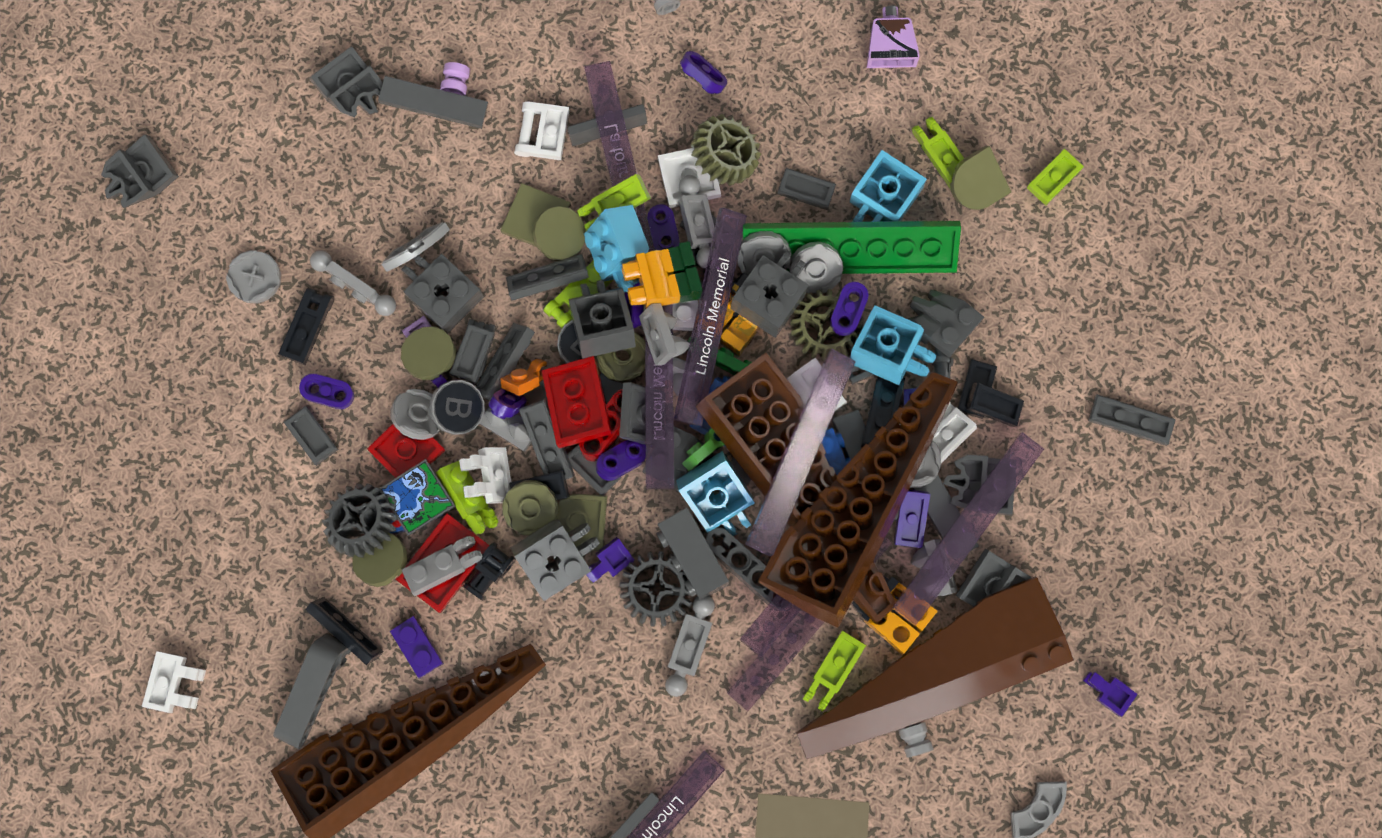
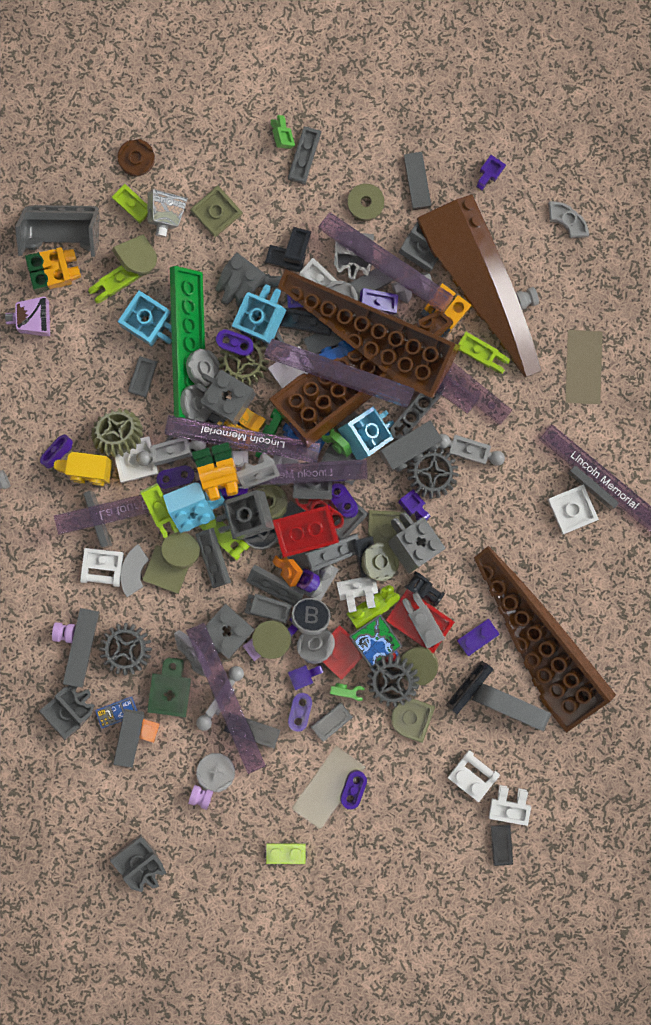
camera: 95 degrees left, 5 degrees up
none -> dark grey windscreen [15,205,100,257]
none -> light orange hips [25,247,81,295]
none -> yellow hinge [53,452,113,486]
none -> tile [95,696,138,728]
none -> dark grey gear [99,623,152,675]
none -> dark grey tile [113,709,144,768]
none -> reddish brown tile [118,139,155,176]
none -> light grey tile [121,544,149,597]
none -> orange plate [139,718,160,743]
none -> dark green plate [147,657,192,717]
none -> torso [148,189,188,238]
none -> clear purple tile [186,622,266,774]
none -> lavender wheel [188,785,213,810]
none -> olive tile [190,186,243,238]
none -> lime plate [266,843,306,864]
none -> bright green plate [271,115,295,149]
none -> dark purple plate [288,665,324,690]
none -> sticker [292,746,365,829]
none -> bright green plate [330,683,365,701]
none -> dark purple plate [340,770,367,810]
none -> olive tile [347,183,385,221]
none -> olive tile [391,699,436,743]
none -> dark grey tile [404,152,432,210]
none -> white plate [447,750,500,802]
none -> black tile [490,824,513,866]
none -> white plate [547,484,599,535]

